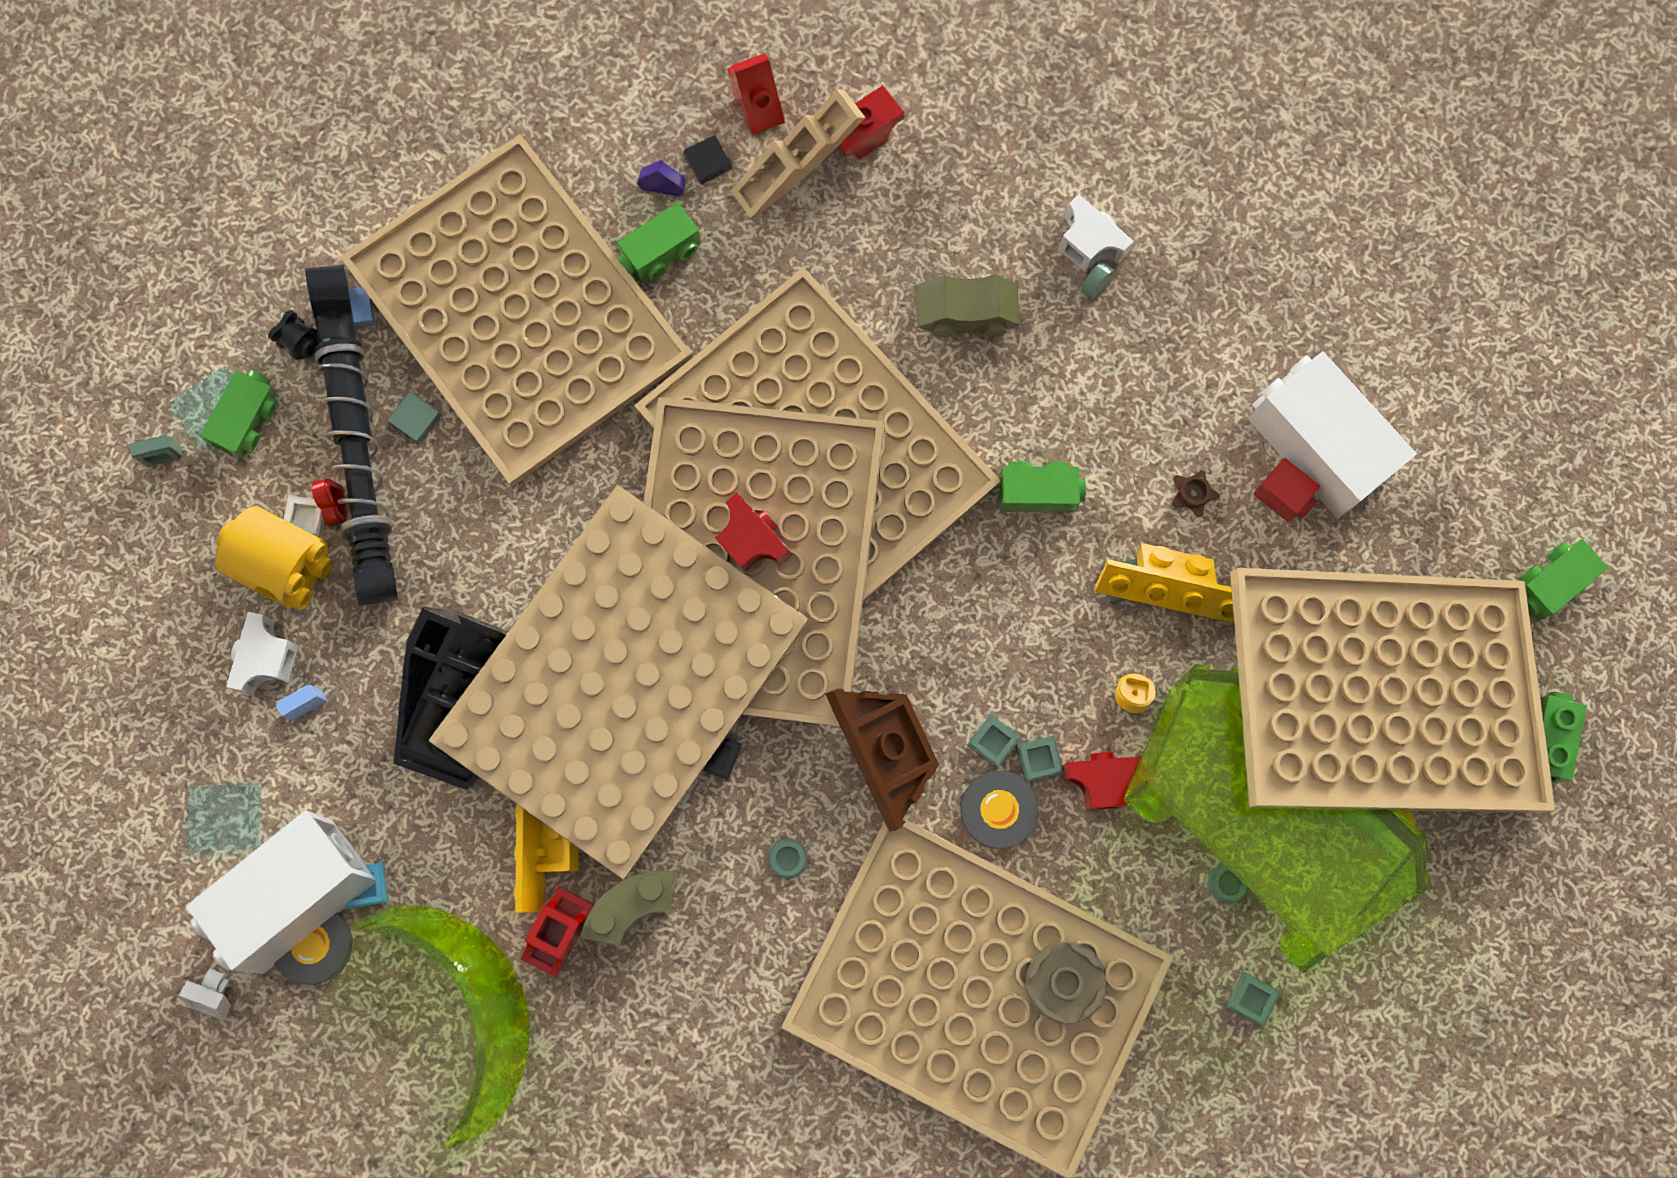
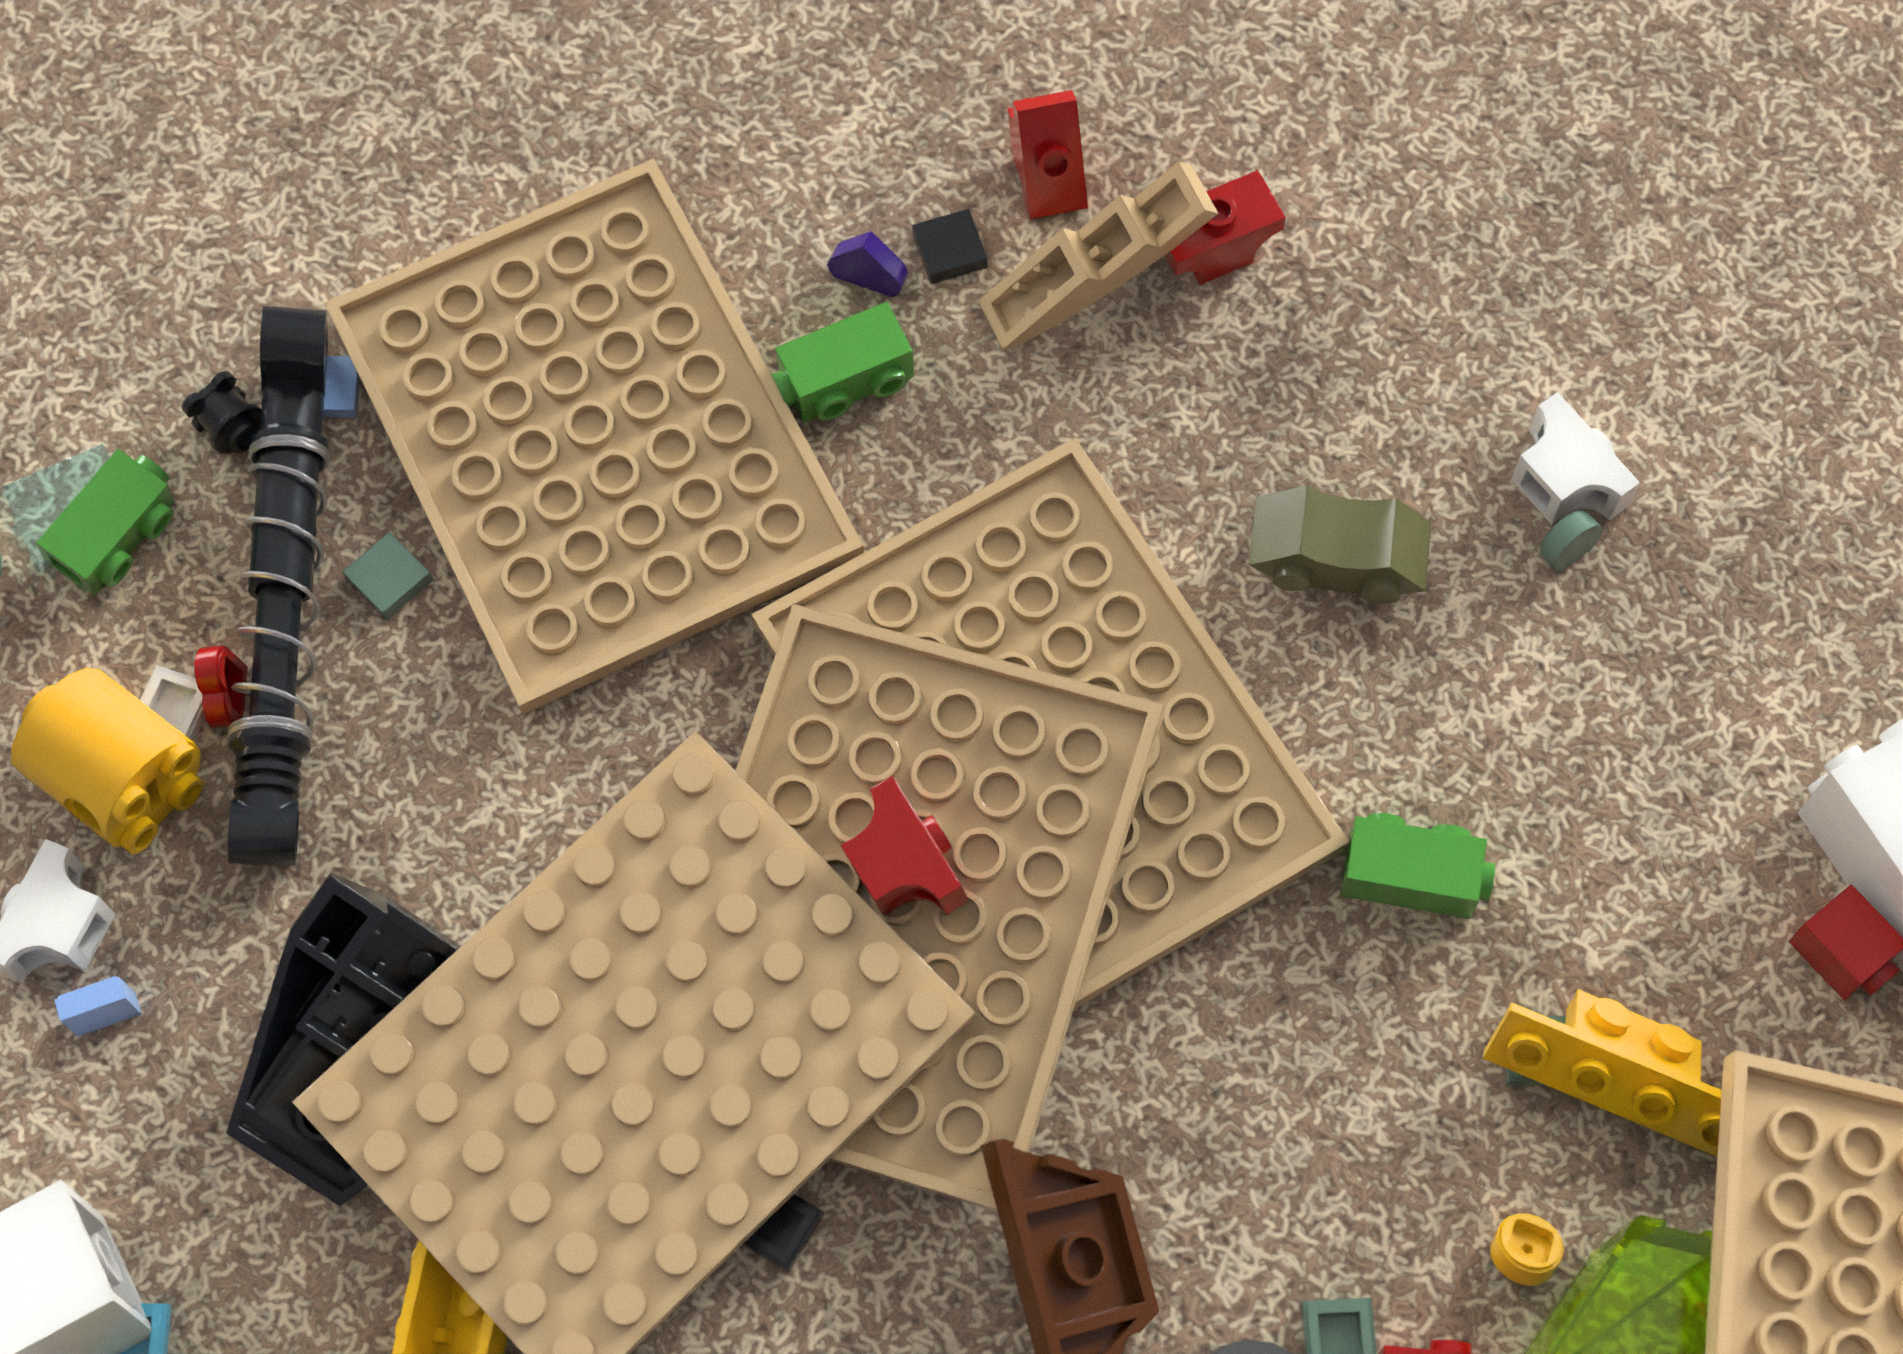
camera: 15 degrees right, 10 degrees down
sand green tile [967,714,1021,769] -> none
reddish brown plate [1172,470,1219,517] -> none

